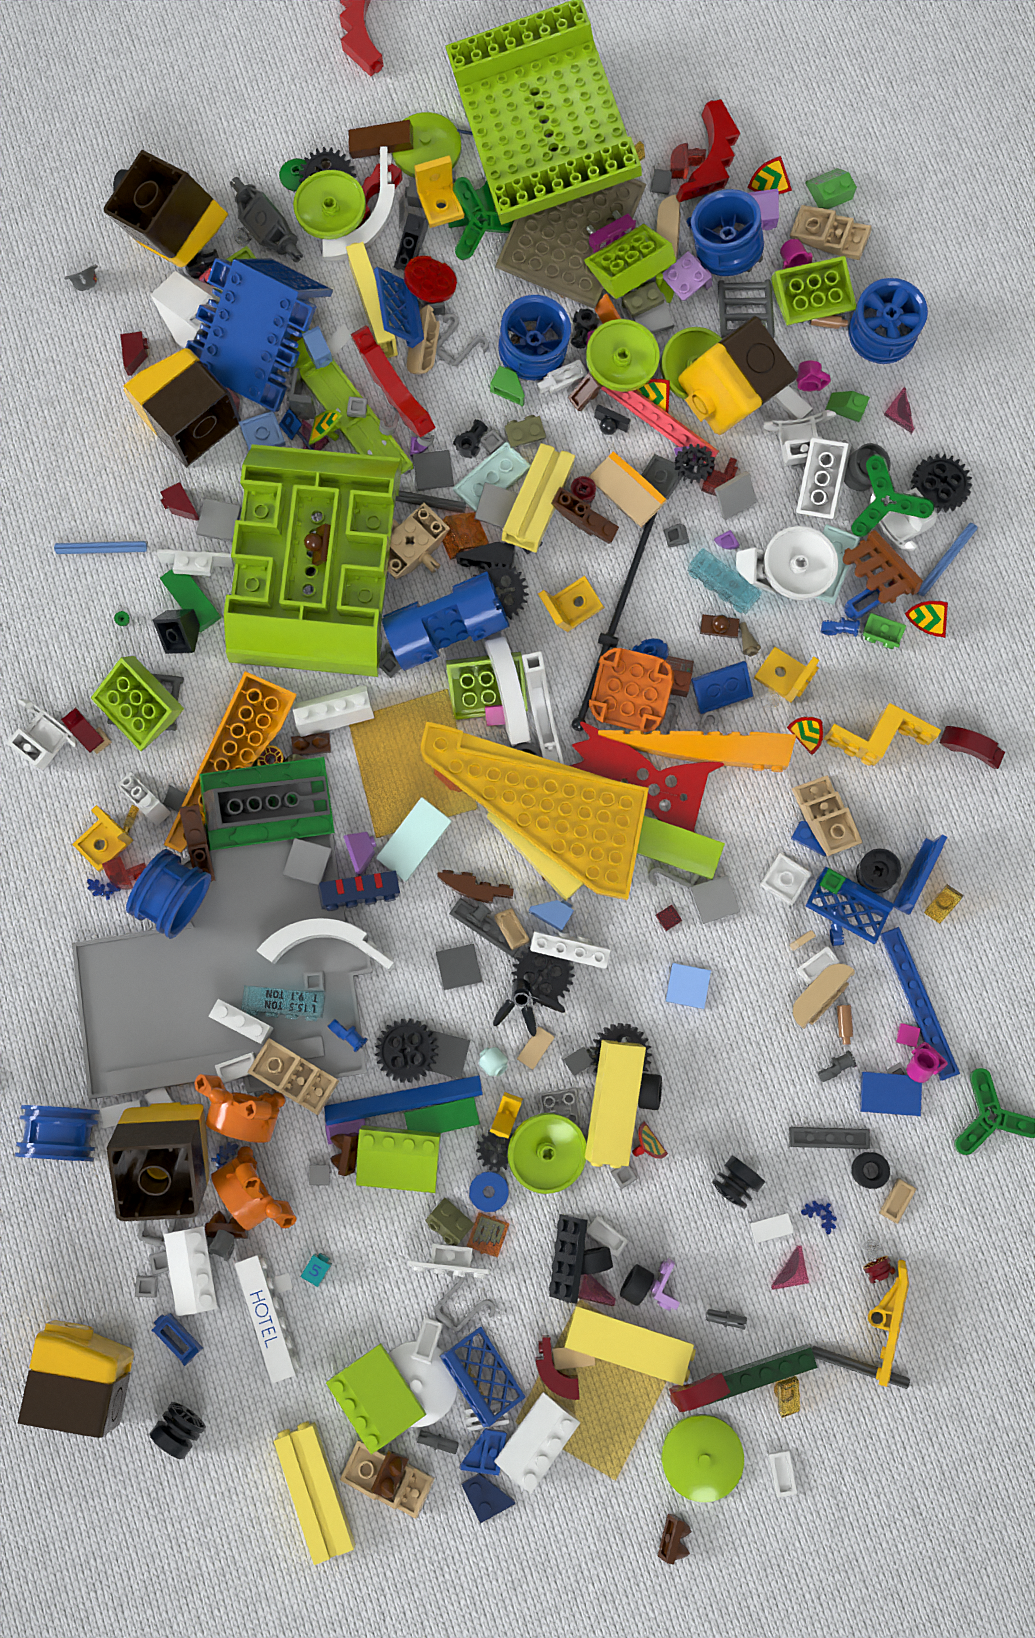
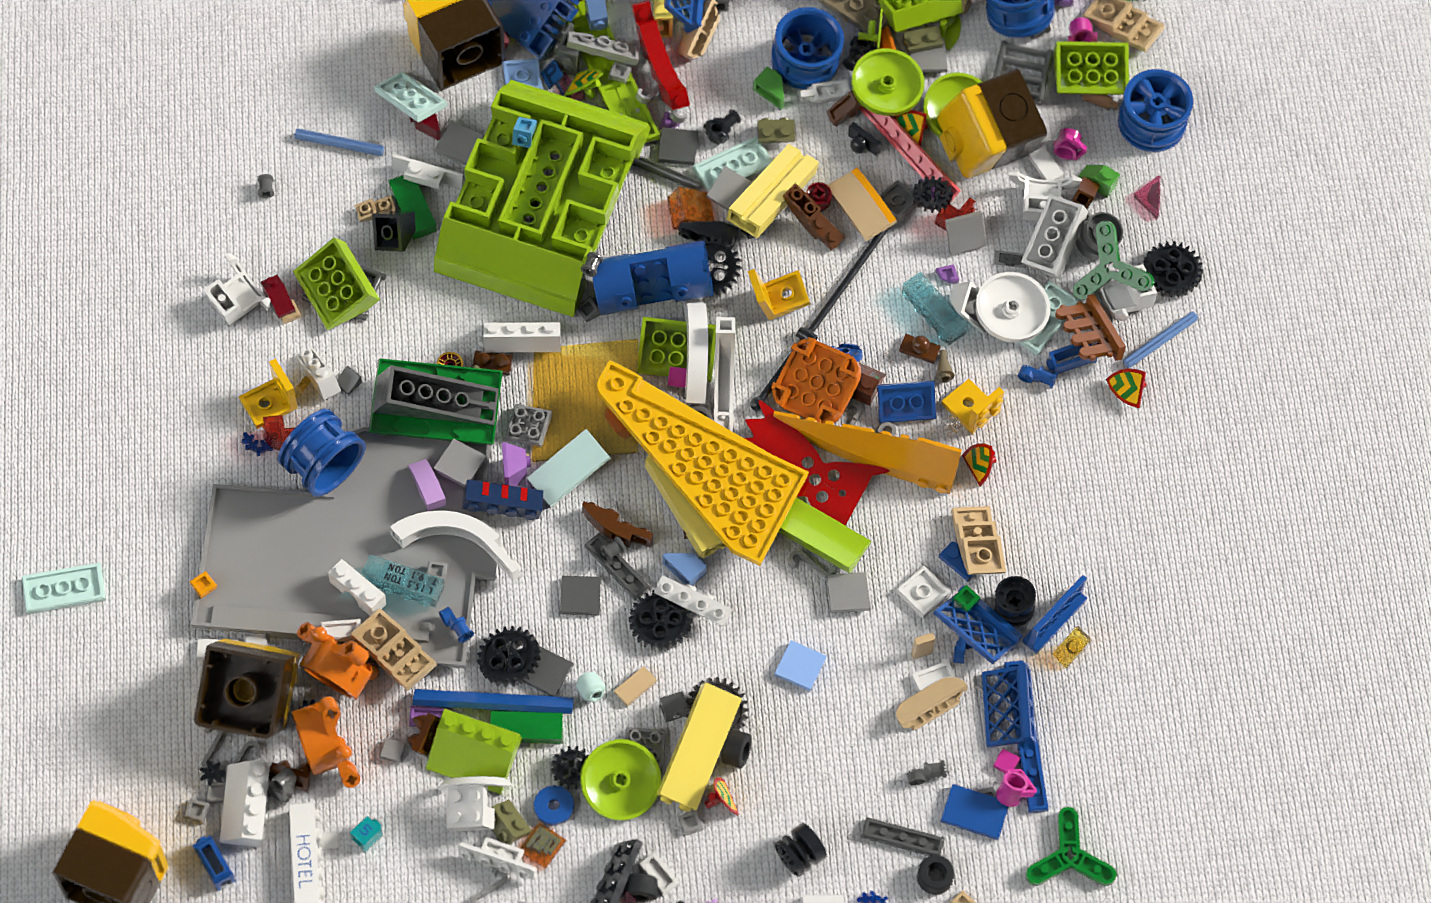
camera: 10 degrees right, 15 degrees down
blue wheel [14,1105,100,1162] -> none
green piece [114,611,130,627] -> none
light orange wedge [163,671,297,853] -> none
reddish brown slope [179,804,216,882] -> none
reddish brown tile [304,523,331,566] -> none
tan slope [387,503,450,579] -> none
light grey piece [436,313,489,366] -> none
light grey tile [480,429,505,455] -> none
yellow bracket [490,1092,523,1138] -> none
black plant [493,979,565,1037] -> none
tan tile [494,908,530,950] -> none
tile [655,905,683,931] -> none
lavender bracket [662,251,712,301] -> none
dark grey slope [664,523,689,547] -> none
yellow bracket [824,703,941,766] -> none
medium nougat cylinder [837,1005,853,1045] -> none
bright green bracket [862,612,906,649] -> none
dark red arch [939,726,1005,769] -> none
none -> light orange tile [189,571,217,598]
none -> black plant [200,761,226,786]
none -> dark grey bush [257,174,274,198]
none -> tan slope [355,195,397,222]
none -> light aqua tile [374,71,447,122]
none -> lavender slope [408,459,446,511]
none -> white piece [438,777,513,831]
none -> light grey tile [504,404,553,447]
none -> dark azure bracket [512,117,537,148]
none -> light grey wing [567,32,639,66]
none -> dark grey bush [580,252,603,277]
none -> lime shield [858,9,883,50]
none -> blue fence [982,662,1036,748]
none -> sticker [994,250,1026,268]
none -> reddish brown brick [1071,176,1100,210]

